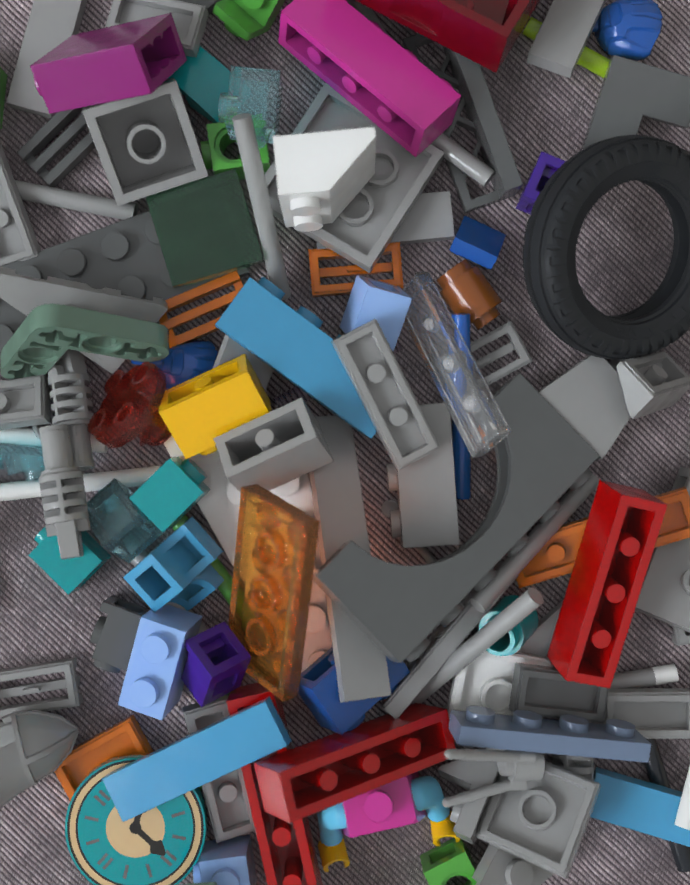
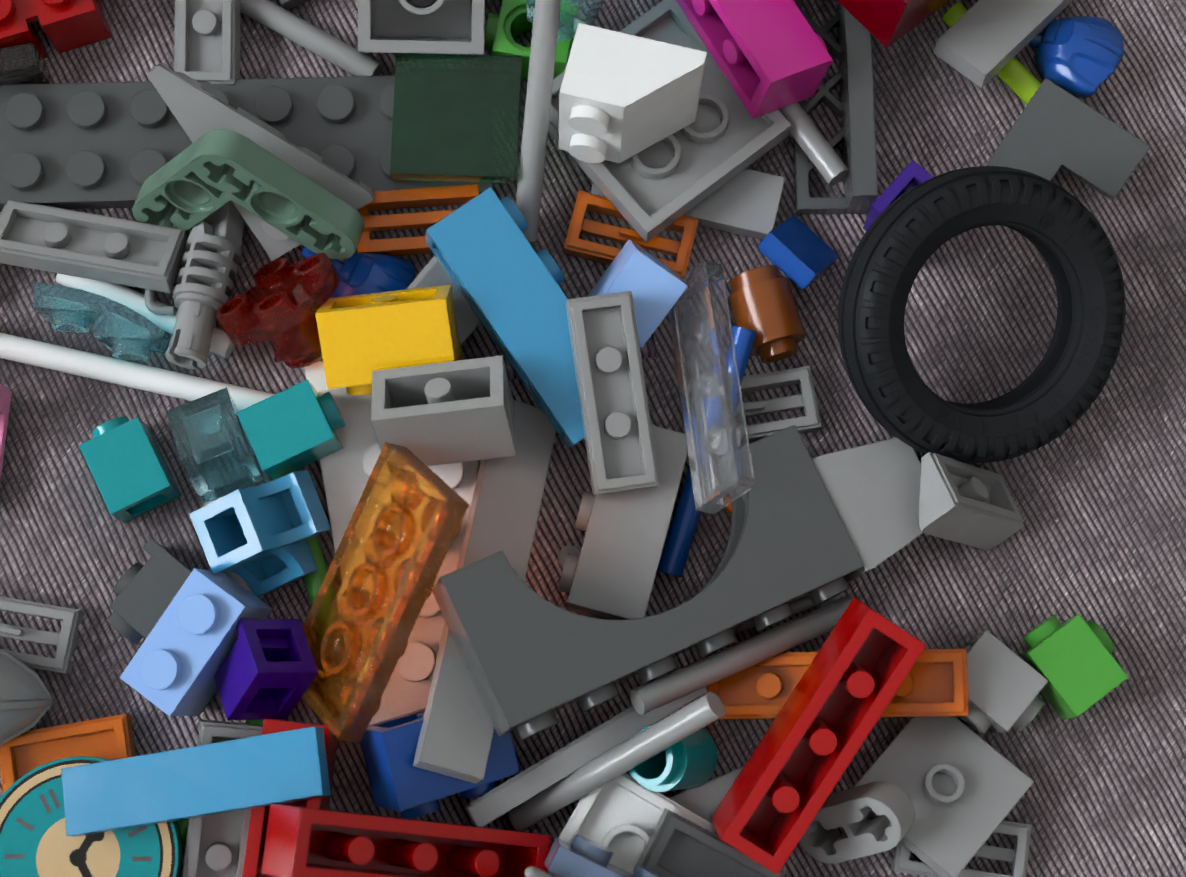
camera: 15 degrees right, 10 degrees down
light grey hinge [39,424,91,560] -> none
none -> light grey beam [800,781,916,864]

